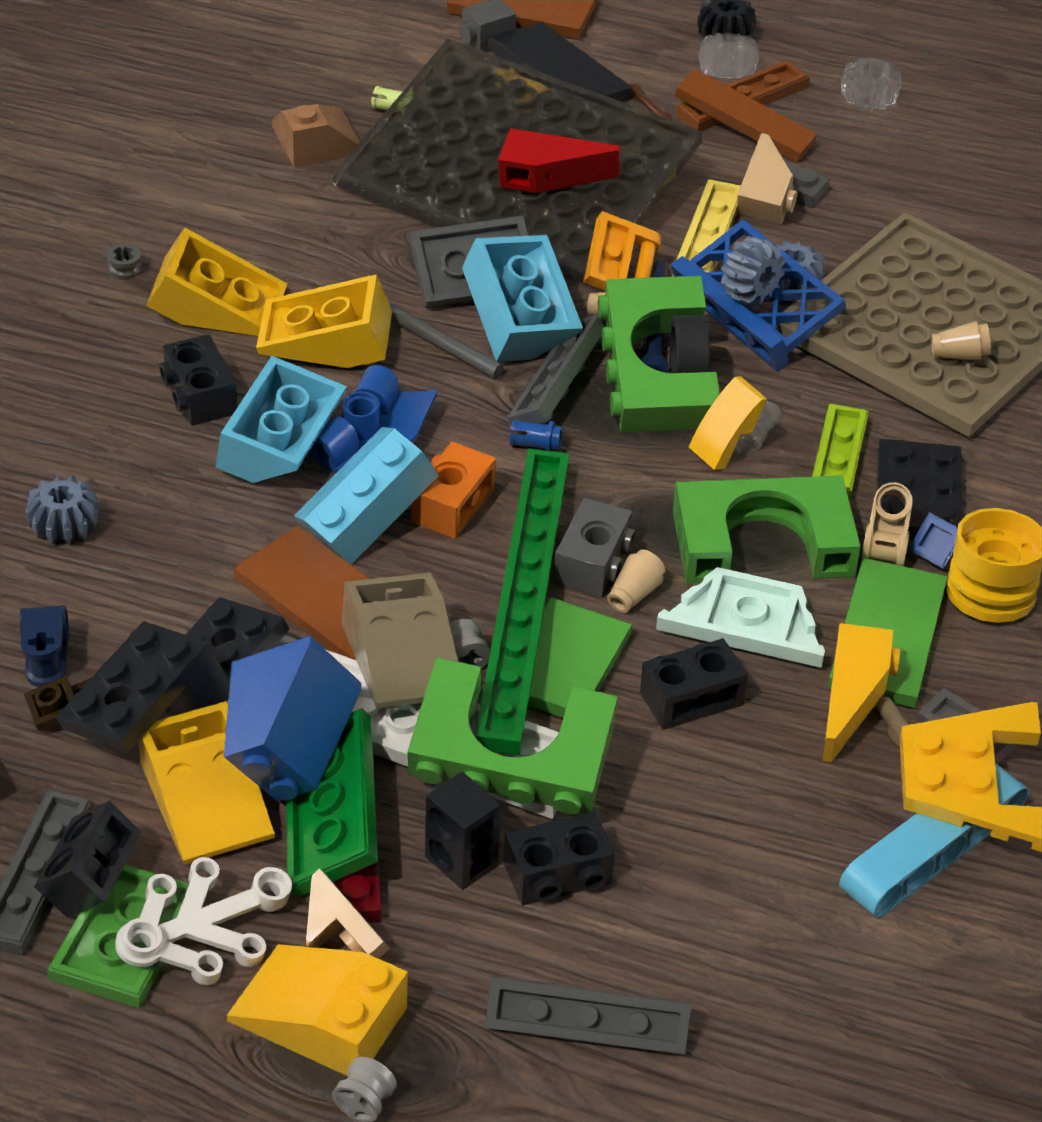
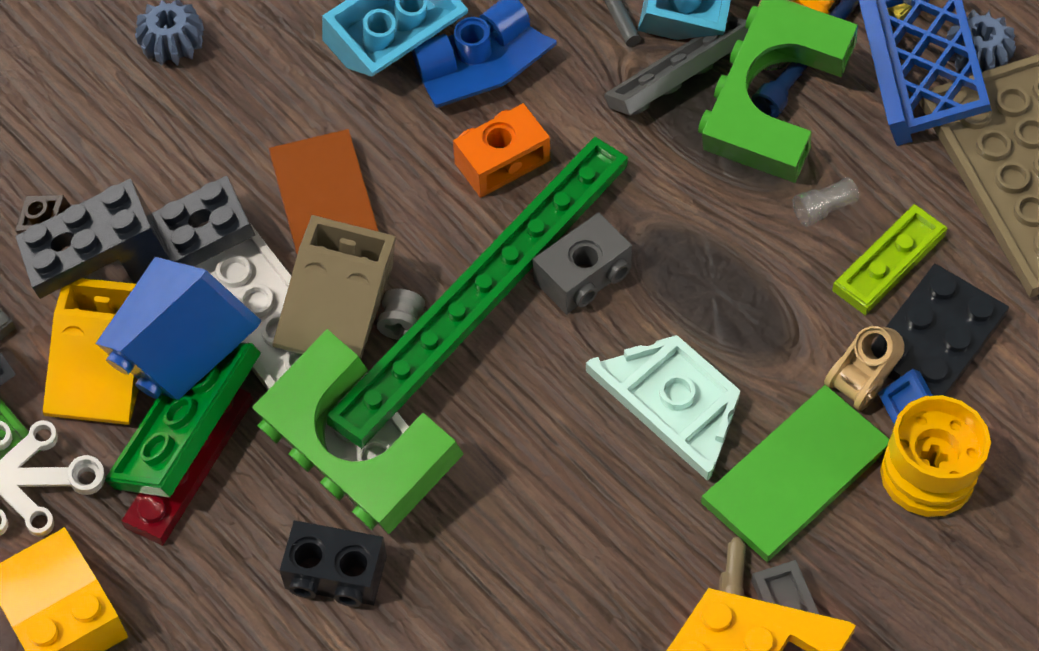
camera: 35 degrees right, 15 degrees up
dark blue piece [20,605,69,687] -> none
medium azure slope [294,427,439,564] -> none
tan slope [306,869,390,959] -> none
black brick [425,771,501,891] -> none
blue pin [510,419,563,451] -> none
bright green tile [528,597,632,718] -> none
tan cone [607,550,666,613] -> none
black brick [640,638,748,730] -> none
black tyre [669,315,710,373] -> none
bright green arch [673,476,861,584] -> none
yellow slope [689,376,767,470] -> none
sand blue gear [720,236,785,306] -> none
yellow slope [823,623,900,762] -> none

